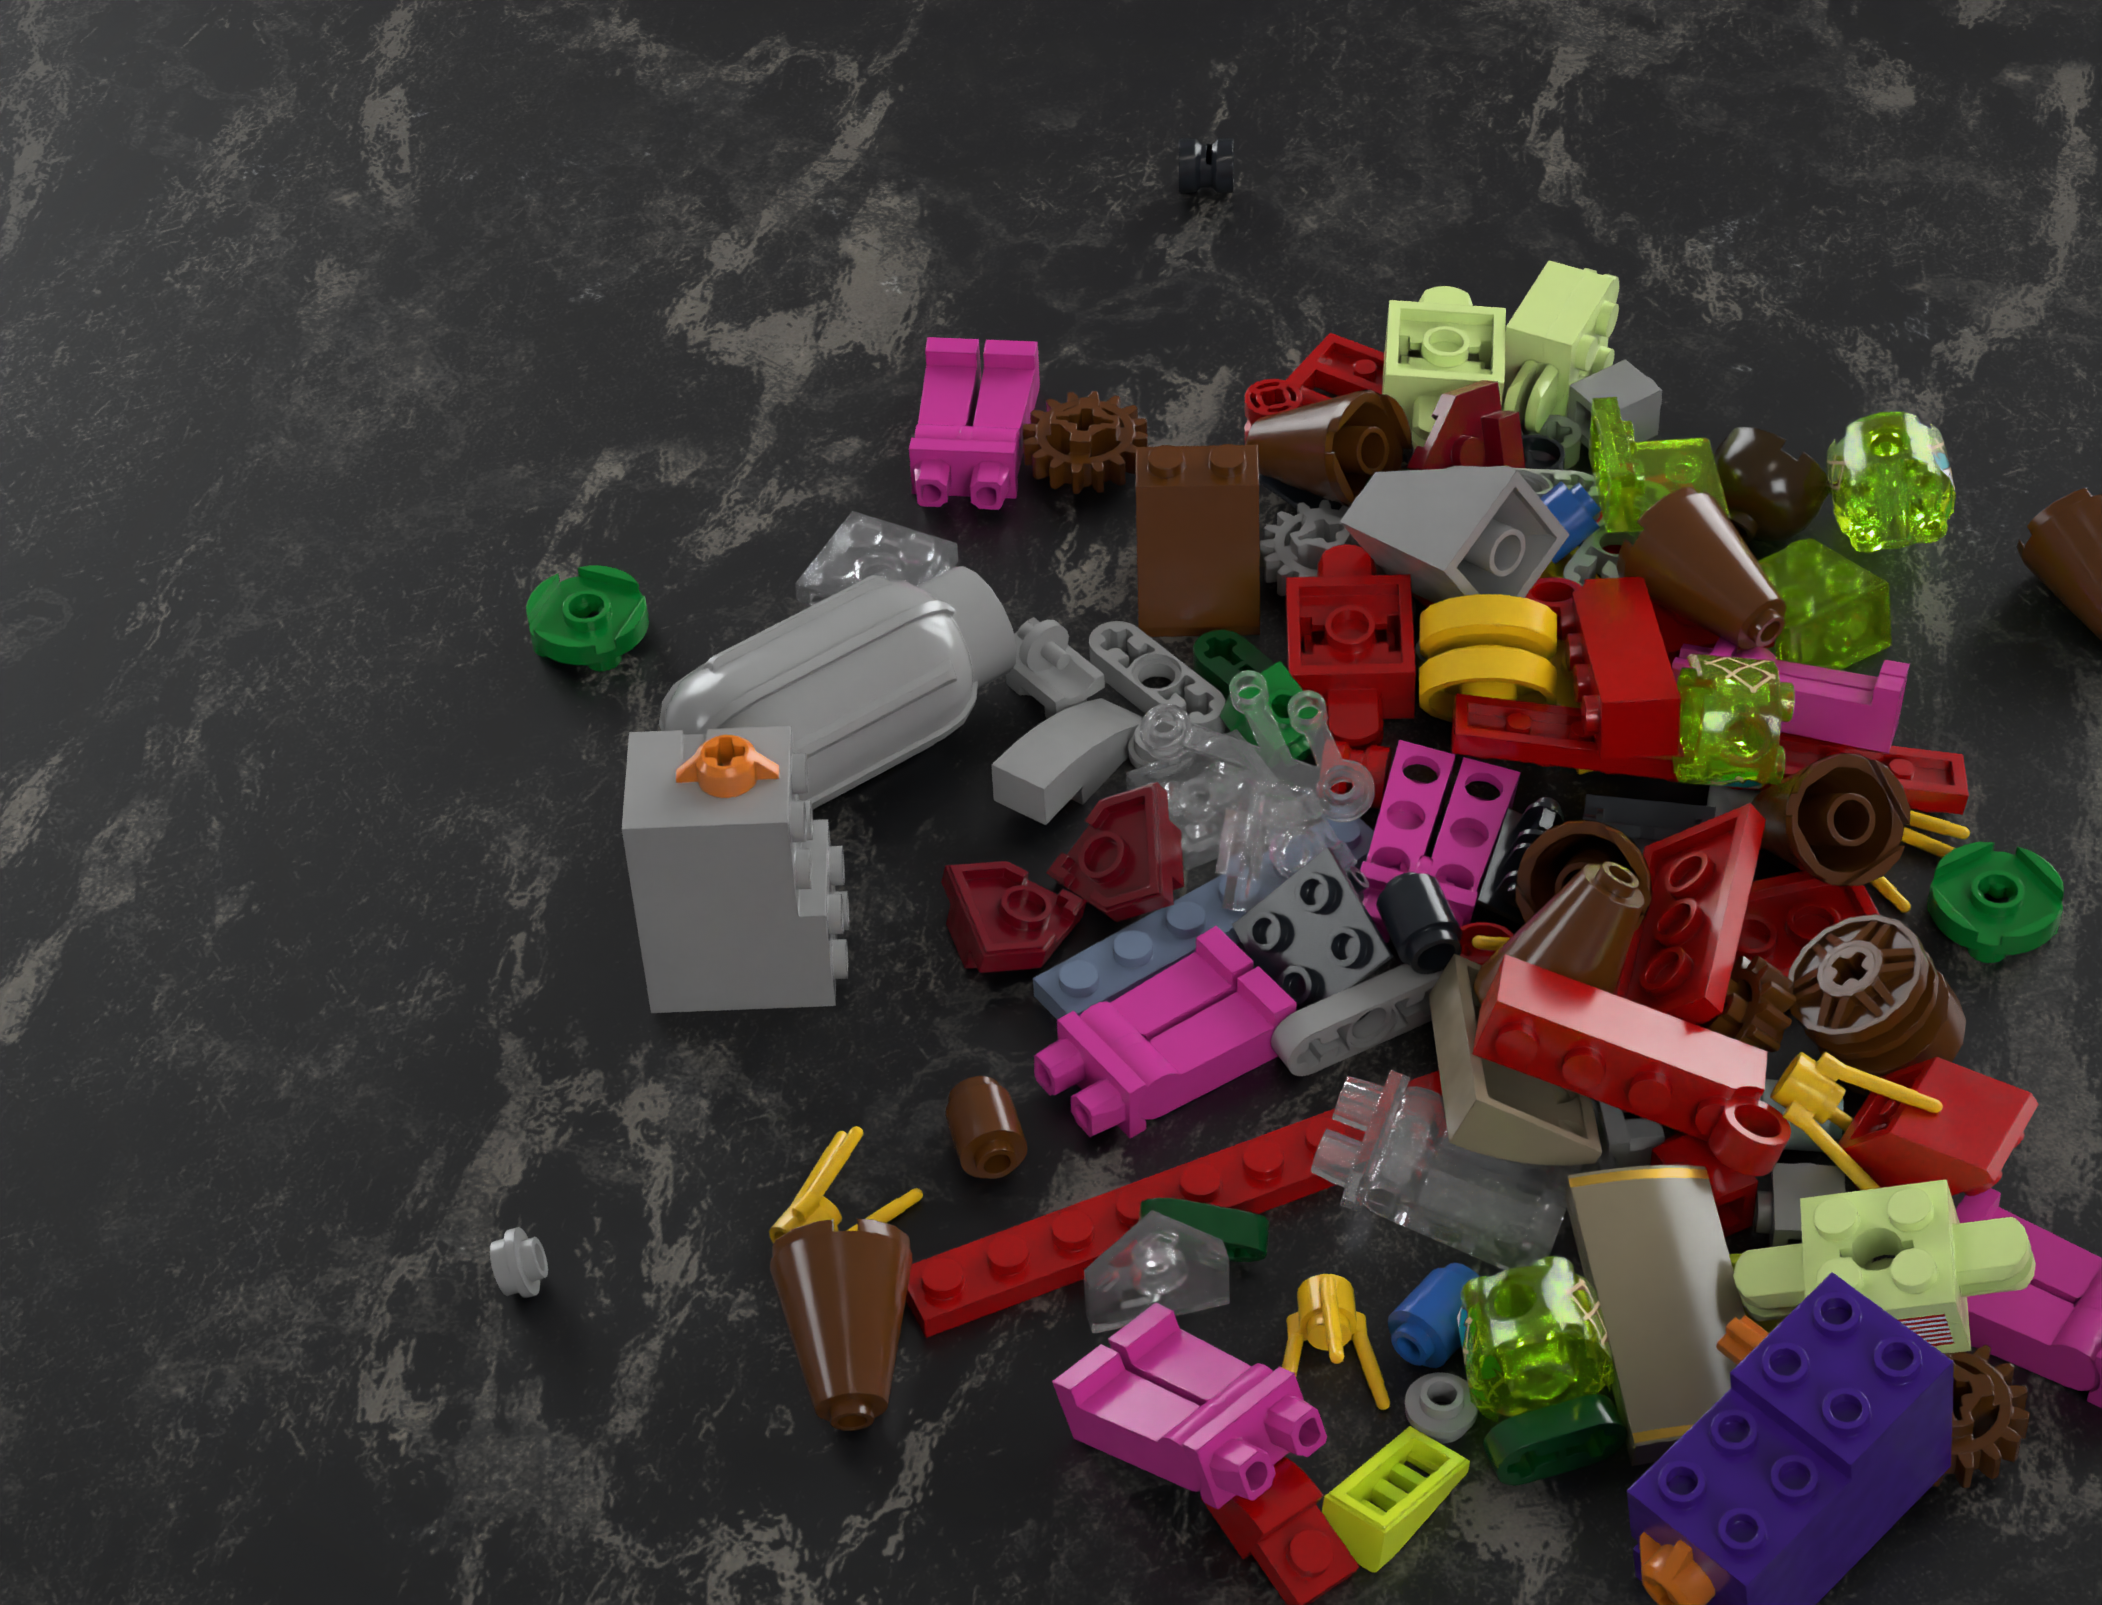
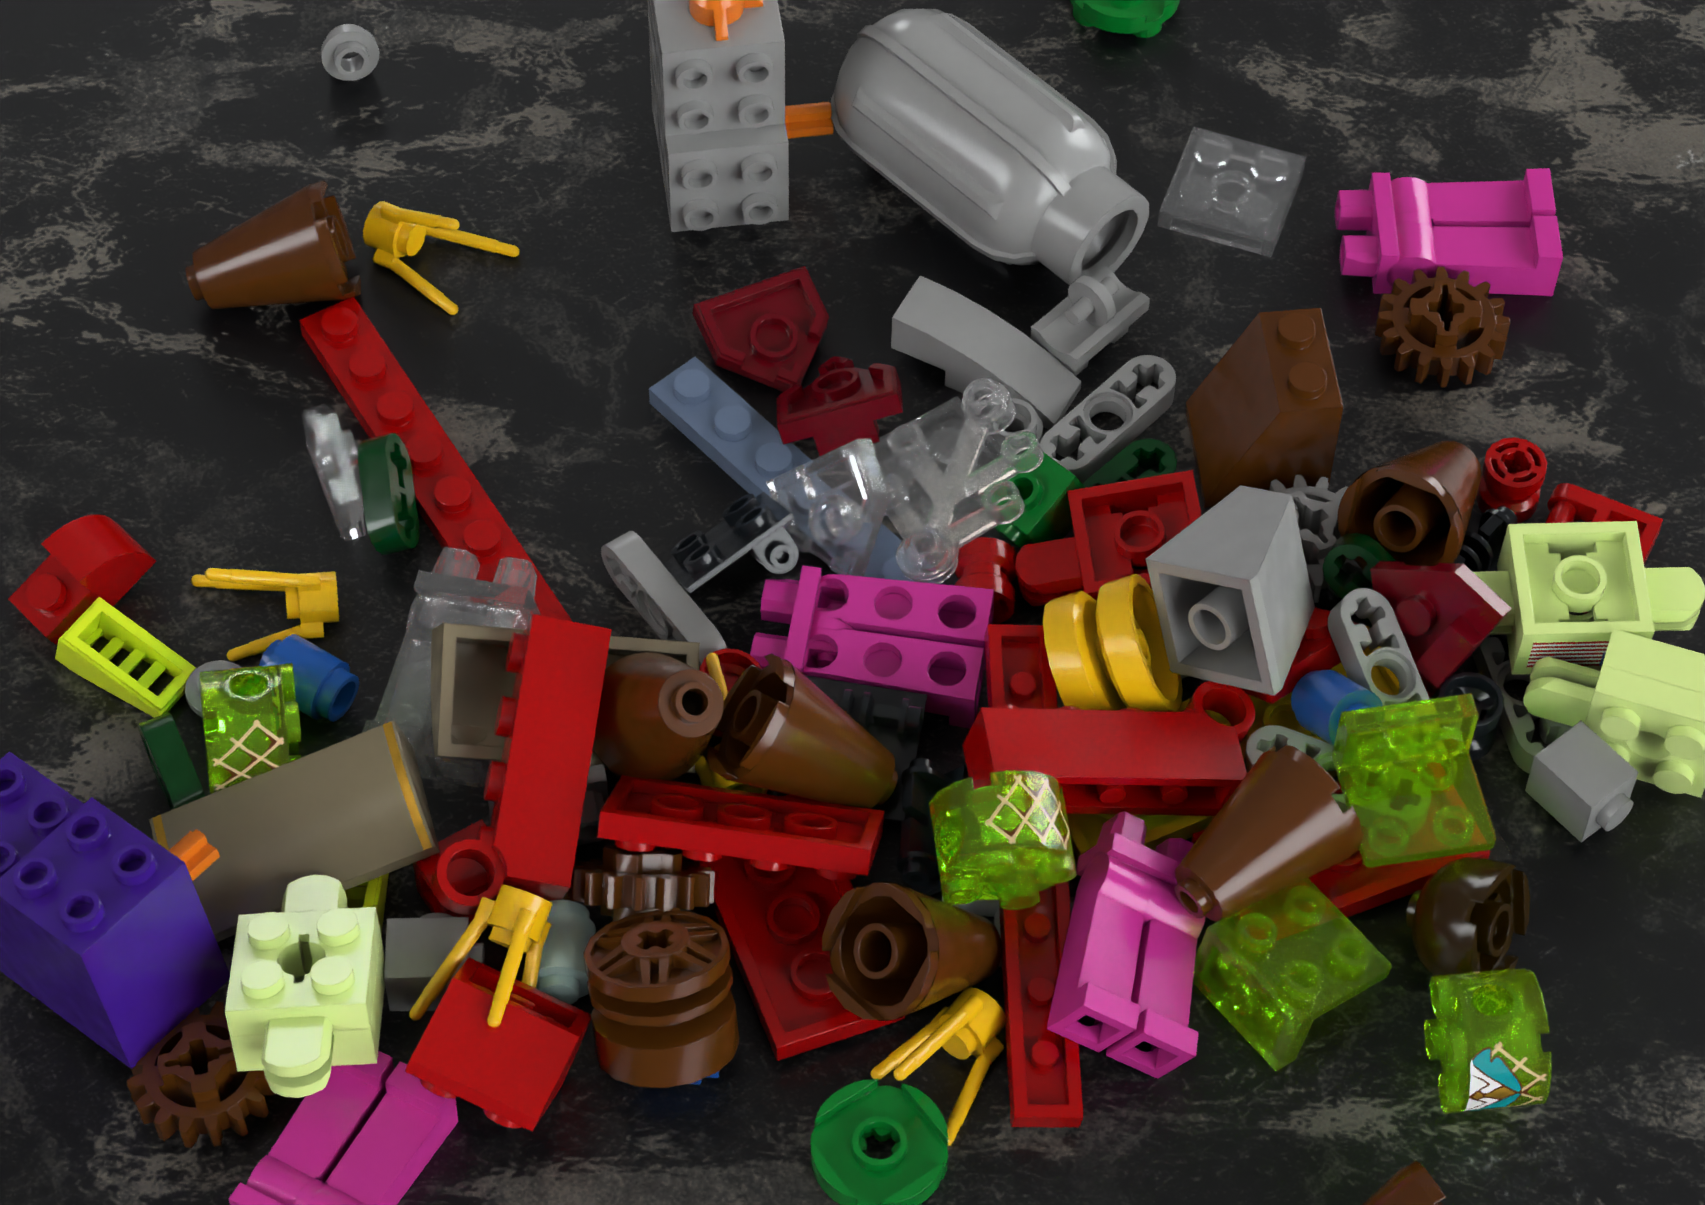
camera: 80 degrees right, 10 degrees up
reddish brown brick [945,1076,1028,1179] -> none
dark pink hips [1034,926,1297,1138] -> none
dark pink hips [1052,1302,1327,1509] -> none
black brick [1376,872,1462,974] -> none

